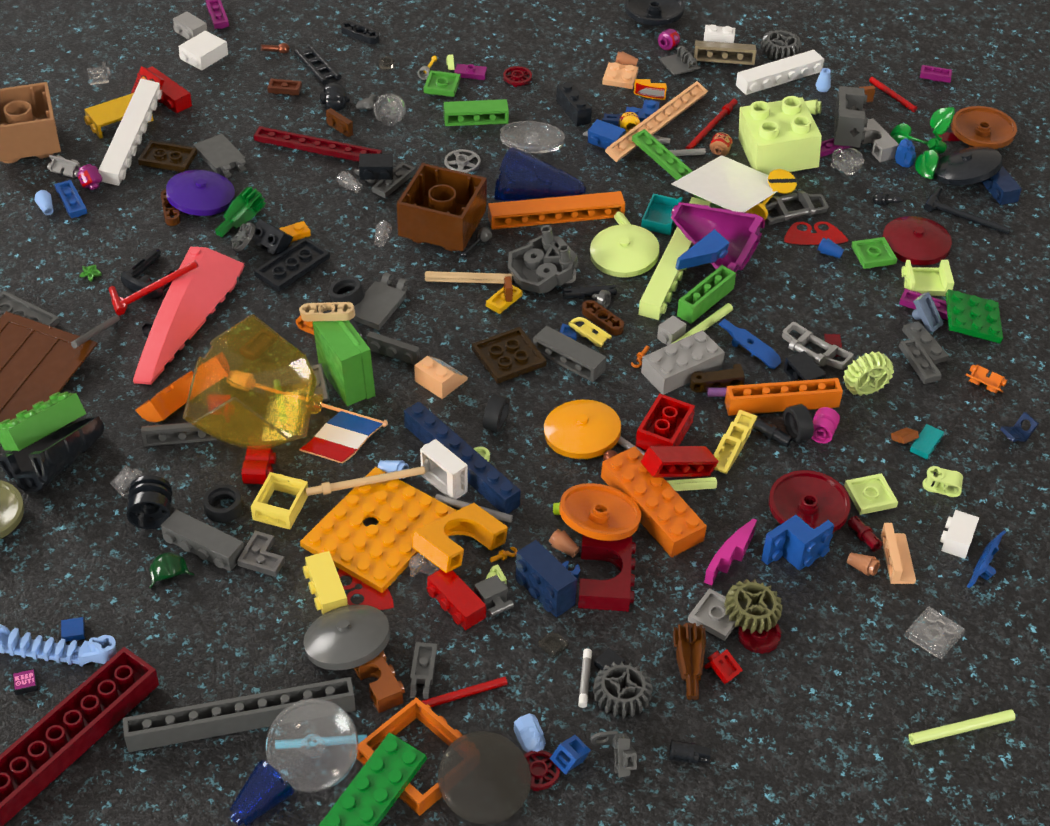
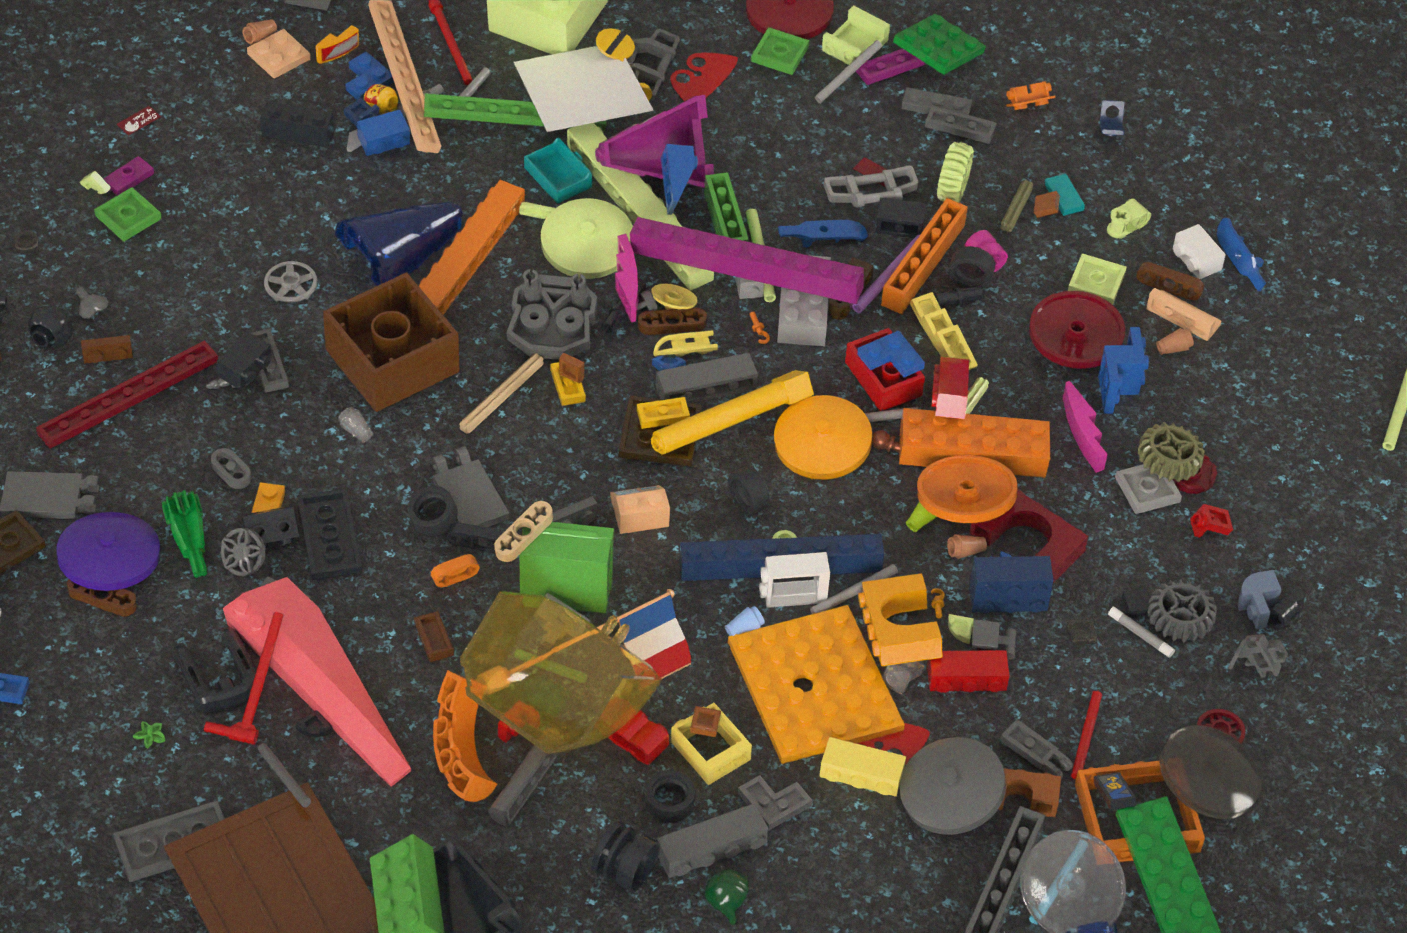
camera: 55 degrees left, 5 degrees up
clear bracket [110,465,144,497] -> none
tan bar [305,466,425,496] -> none
clear cone [337,171,362,193] -> none
clear cylinder [374,93,406,126] -> none
light grey hinge [418,56,438,80] -> none
bright green brick [444,99,509,126] -> none
clear dish [500,121,565,153] -> none
dark red wheel [503,66,532,87] -> none
light blue rock [514,713,546,752] -> none
blue brick [550,735,591,775] -> none
reddish brown piece [673,623,706,700] -> none
nougat head [710,132,733,156] -> none
blue cone [817,238,844,259] -> none
dark red pin [847,516,883,552] -> none
clear plate [904,606,965,660] -> none
sand blue tile [912,292,944,333] -> none
none -> dark red sticker [116,106,161,136]
none -> dark grey plate [211,448,251,489]
none -> dark pink slope [615,234,638,322]
none -> magenta brick [630,217,864,304]
none -> yellow plate [637,397,690,429]
none -> light yellow dish [651,284,697,310]
none -> yellow brick [651,370,814,455]
none -> dark orange tile [690,706,721,737]
none -> light grey bar [815,40,882,103]
none -> blue plate [857,330,925,377]
none -> olive axle [1000,180,1033,232]
none -> tile [1094,772,1136,810]
none -> reddish brown beam [1136,262,1204,300]
none -> sand blue brick [1238,570,1281,629]

